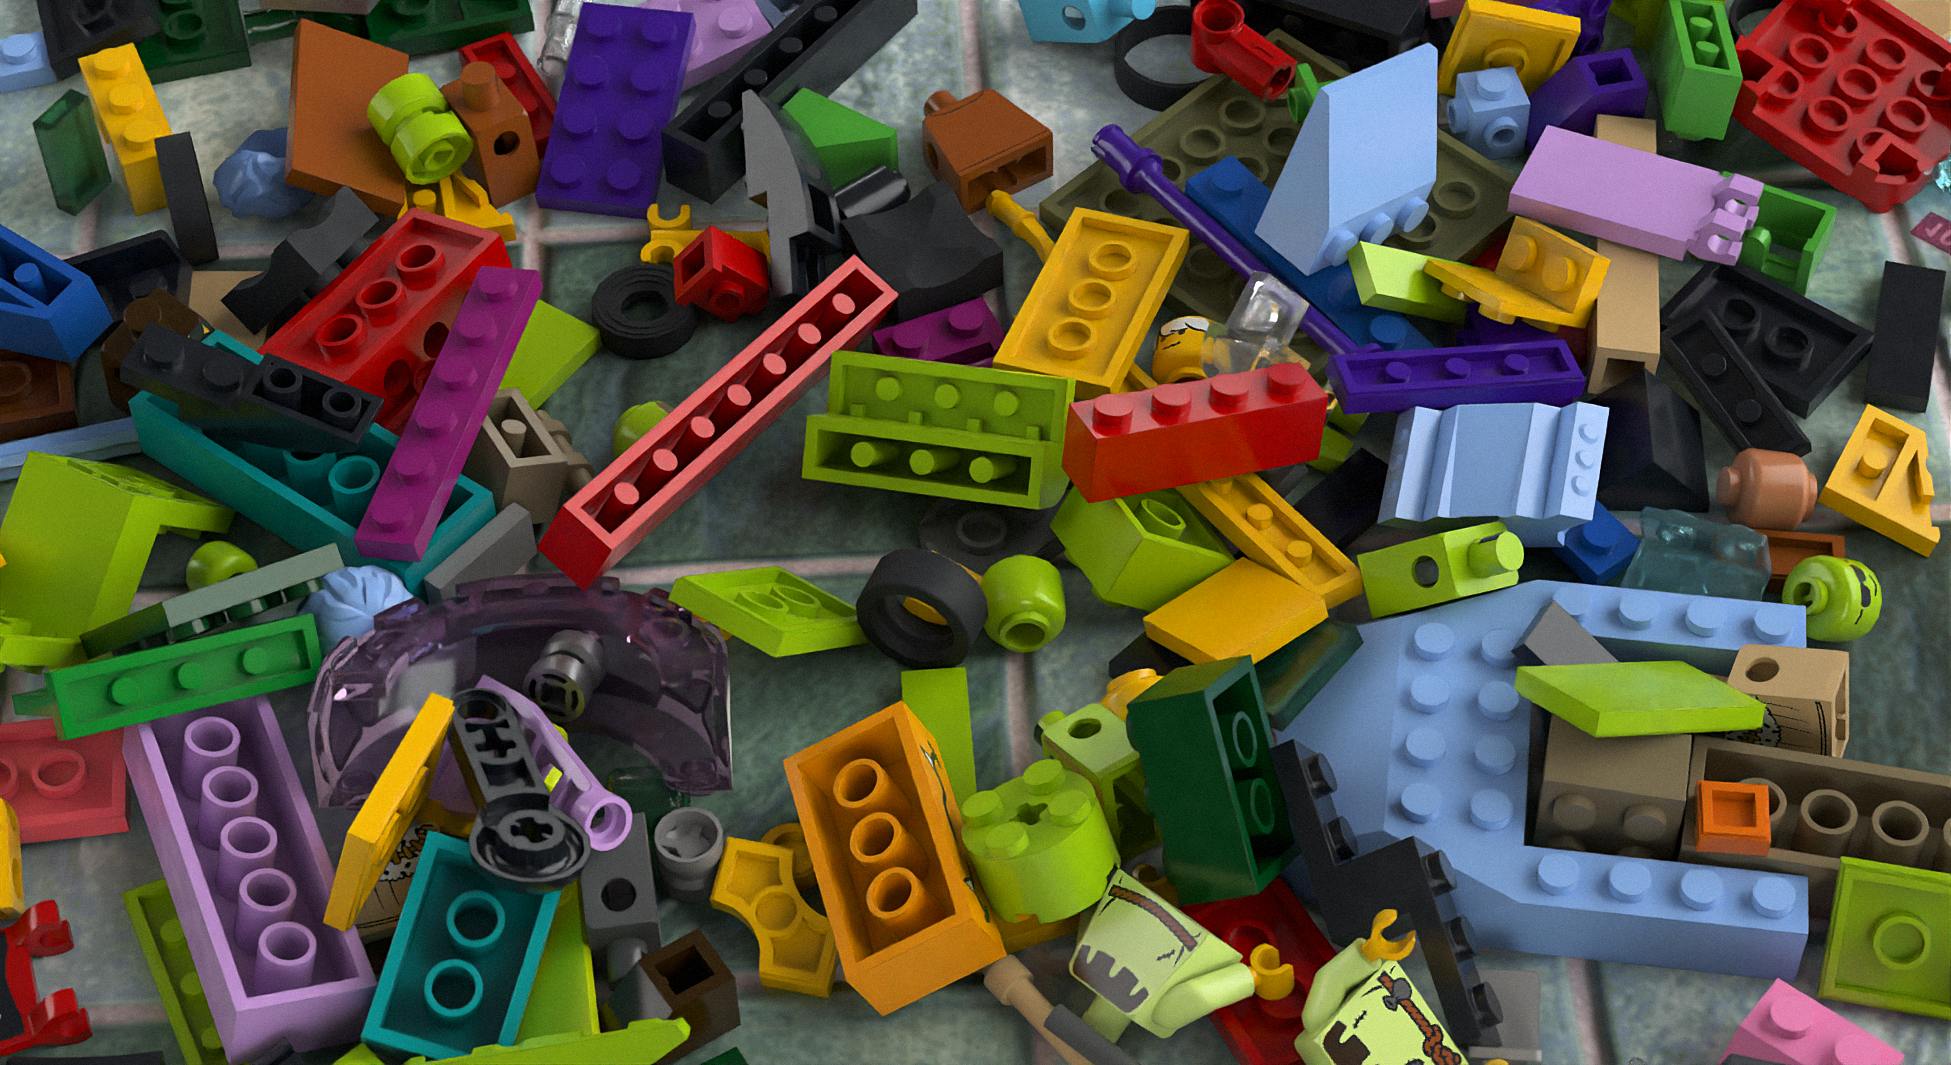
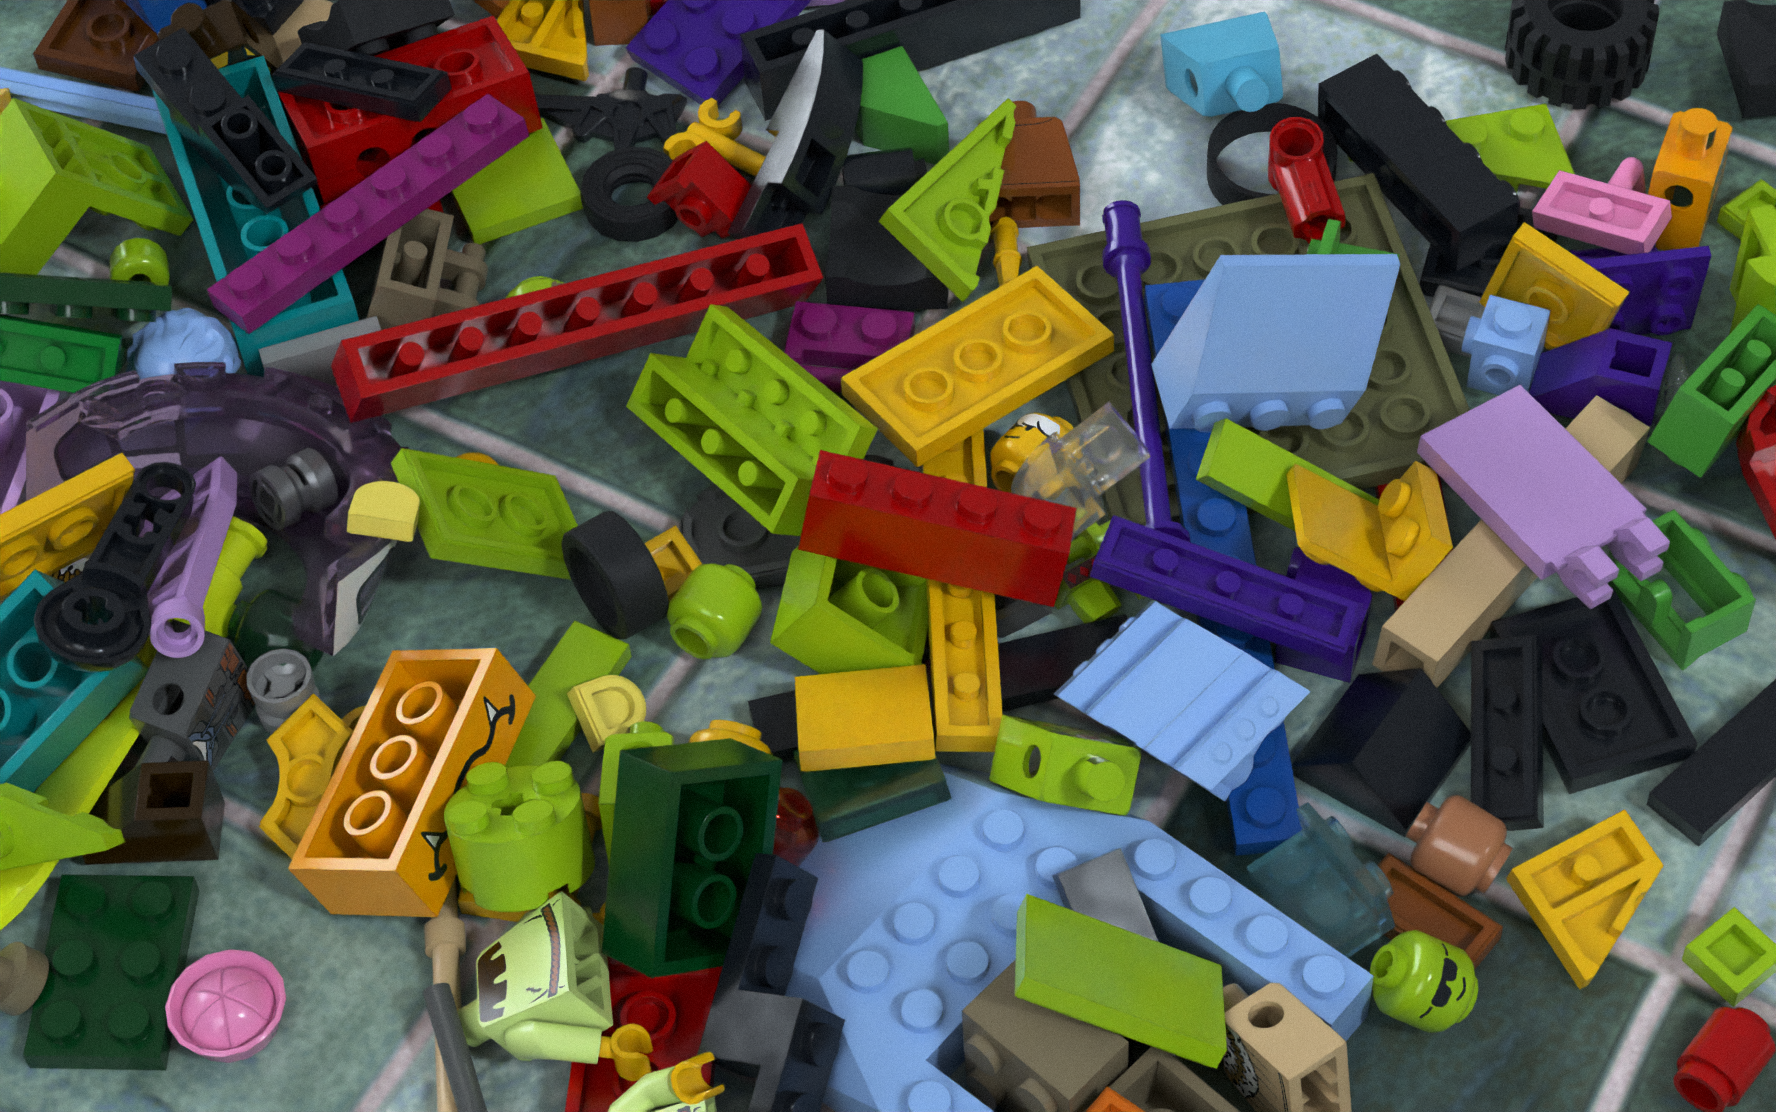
camera: 35 degrees right, 5 degrees up
none -> black tile [272,42,452,122]
none -> light yellow tile [347,481,420,542]
none -> black piece [534,67,687,150]
none -> light yellow tile [567,675,646,753]
none -> lime wing [878,98,1016,302]

